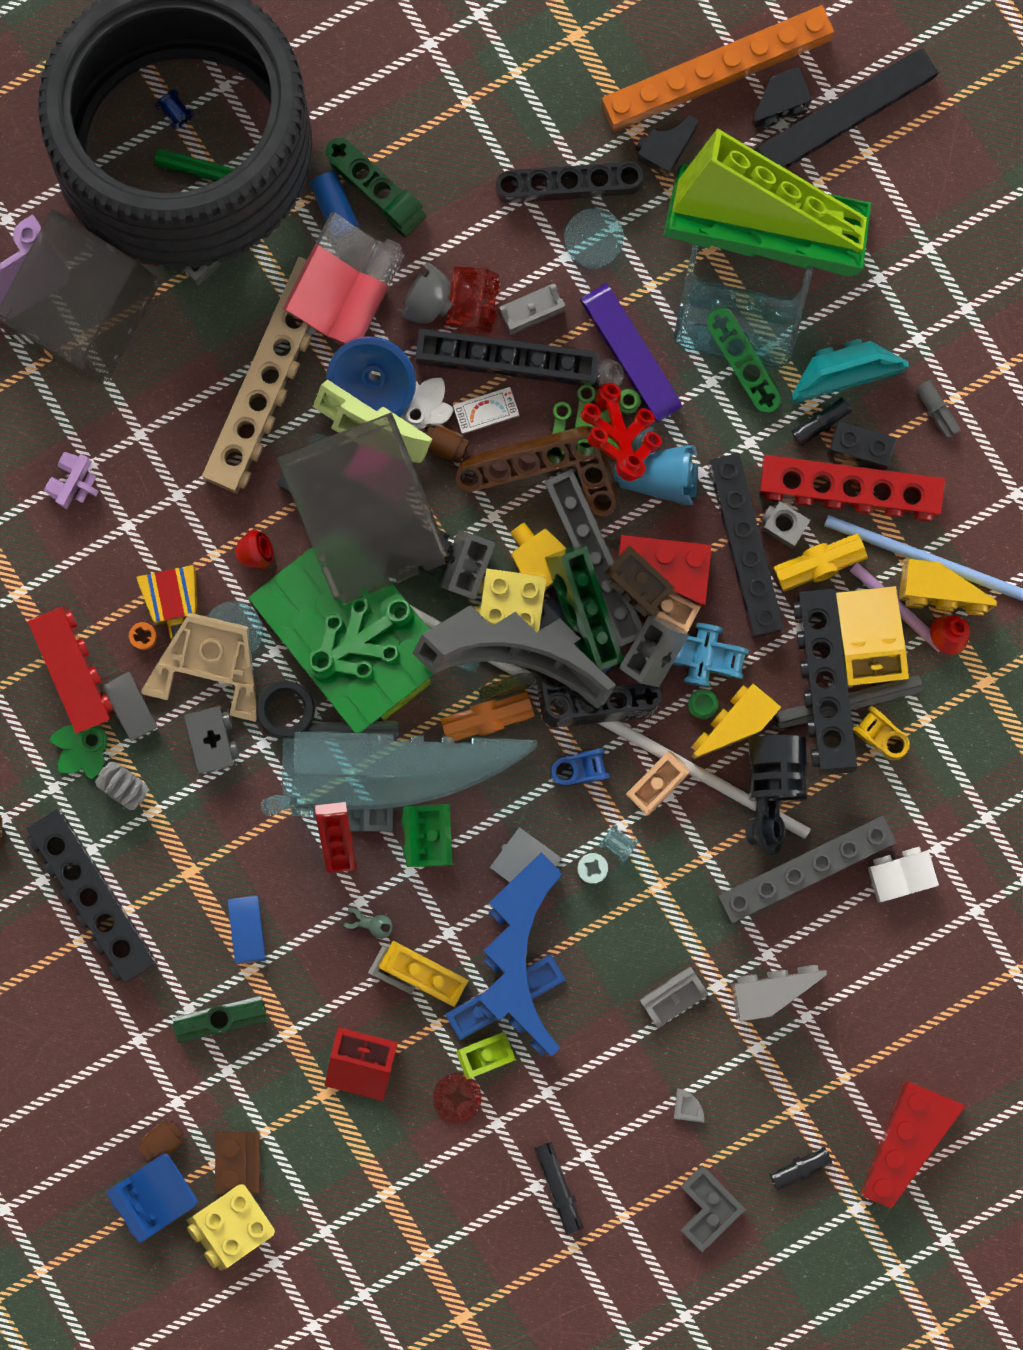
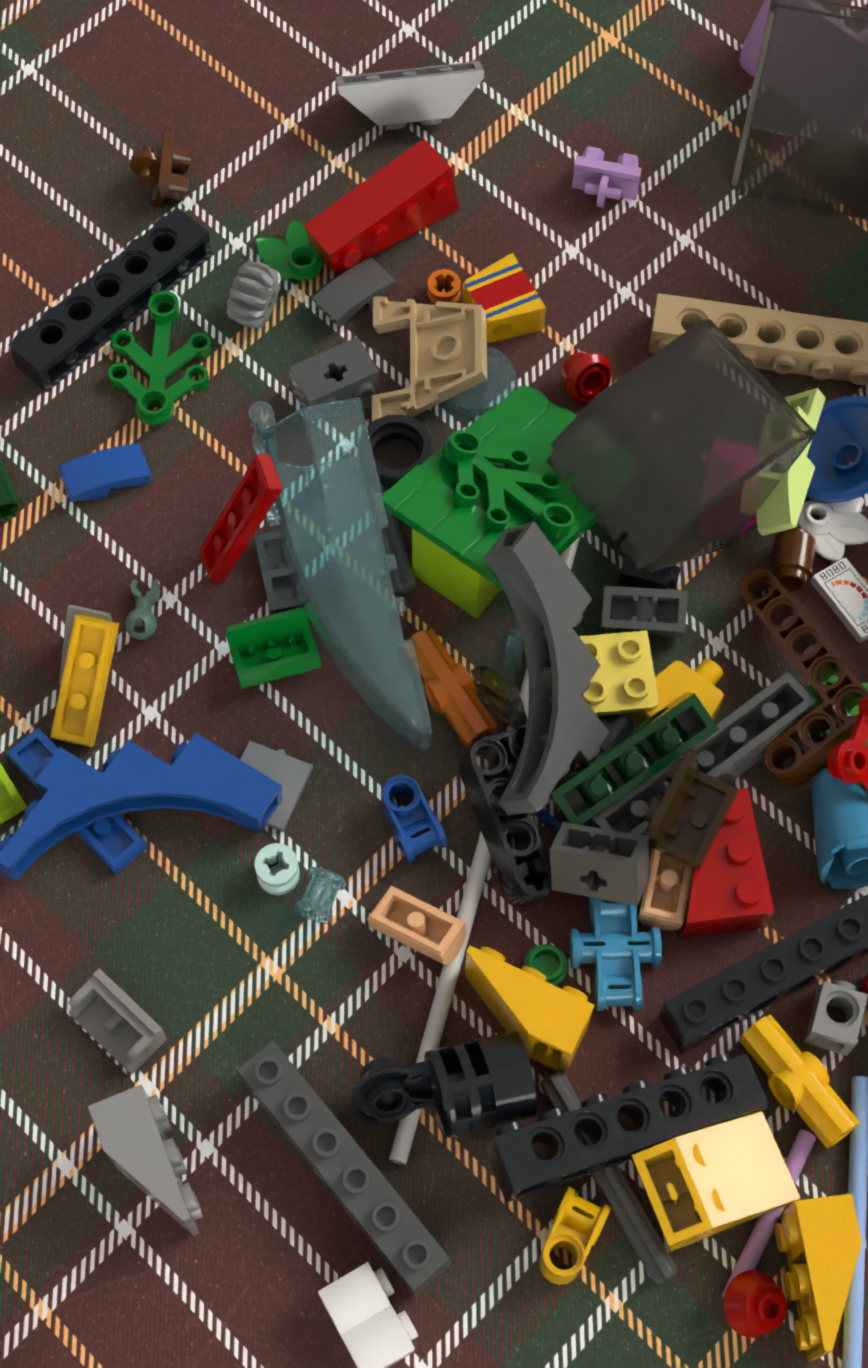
camera: 75 degrees right, 20 degrees down
none -> green plant [108,291,212,426]

